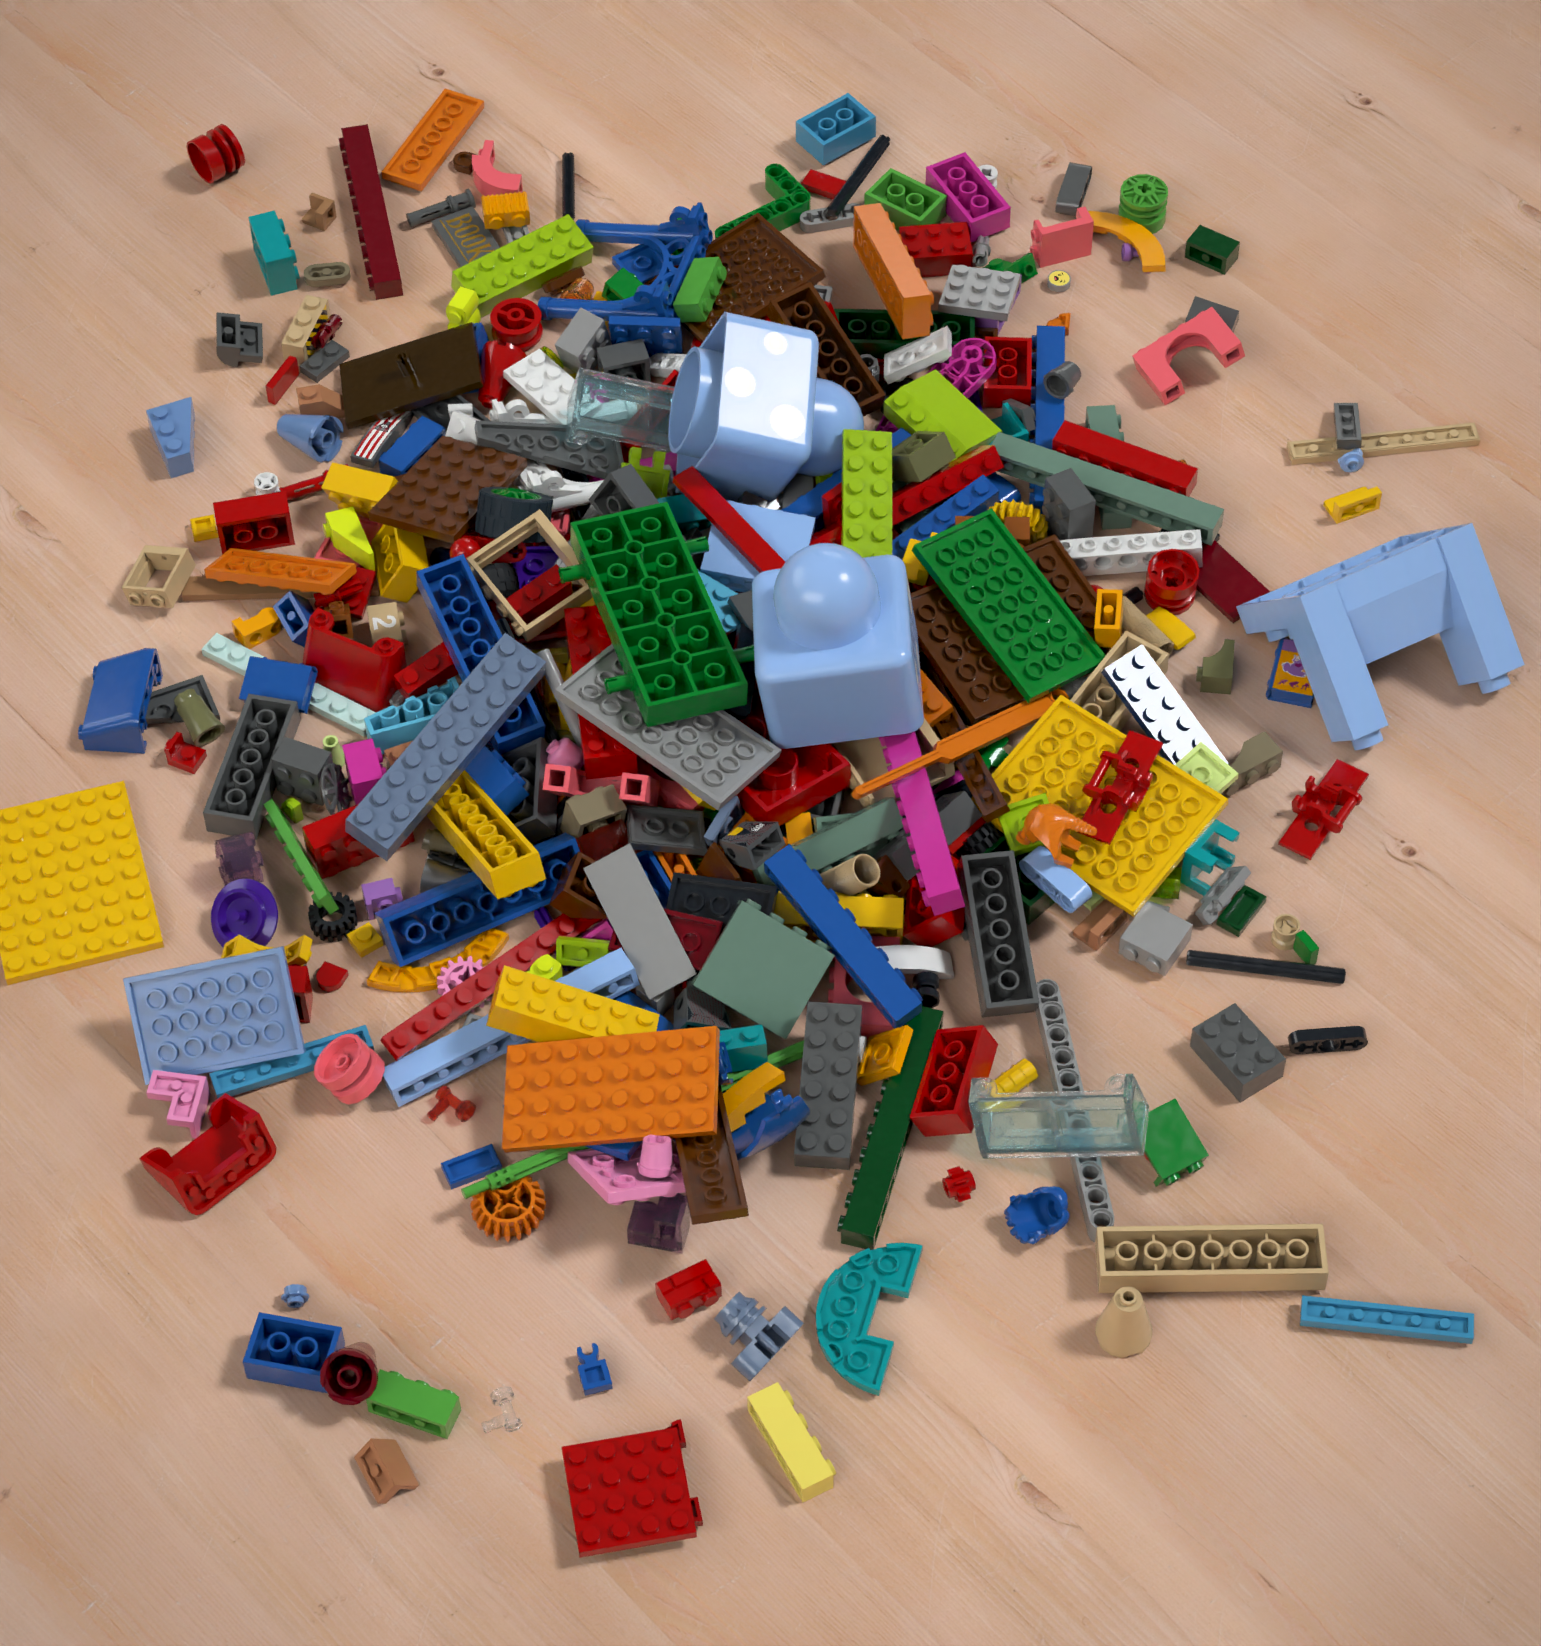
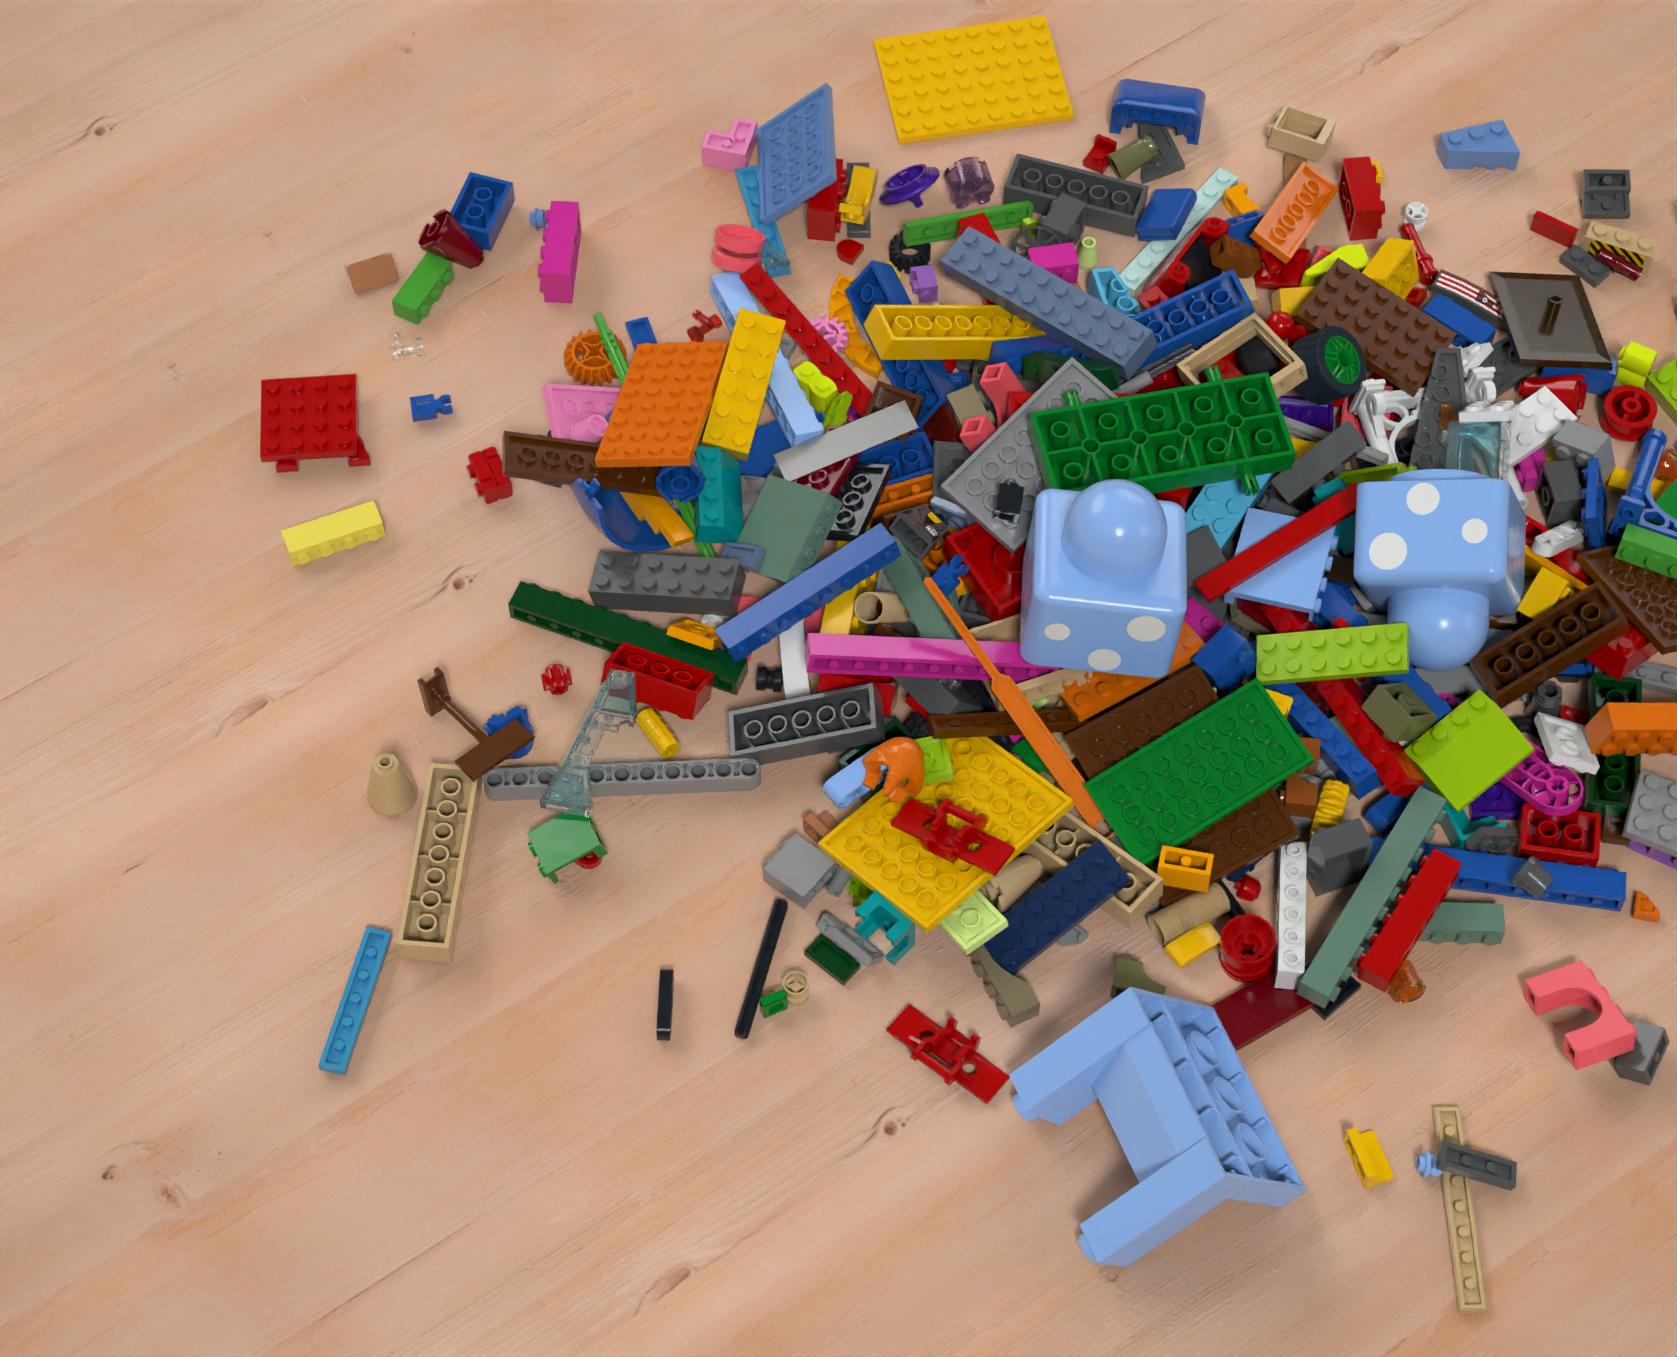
camera: 95 degrees right, 5 degrees up
red windscreen [139,1093,276,1215] -> none
medium blue cone [277,414,343,463] -> none
nougat slope [296,384,345,419] -> none
white plate [448,403,473,418] -> none
sand blue beam [714,1291,804,1381] -> none
teal plate [816,1243,923,1396] -> none
dark grey brick [1190,1003,1286,1103] -> none
none -> reddish brown piece [417,667,534,782]
none -> dark pink brick [538,201,582,303]
none -> sand blue tile [720,541,766,572]
none -> clear light blue tile [761,241,790,272]
none -> blue plate [931,555,970,598]
none -> black brick [993,482,1024,524]
none -> dark green brick [1023,351,1119,391]
none -> clear orange tile [1439,403,1465,431]
none -> white plate [1459,400,1520,422]

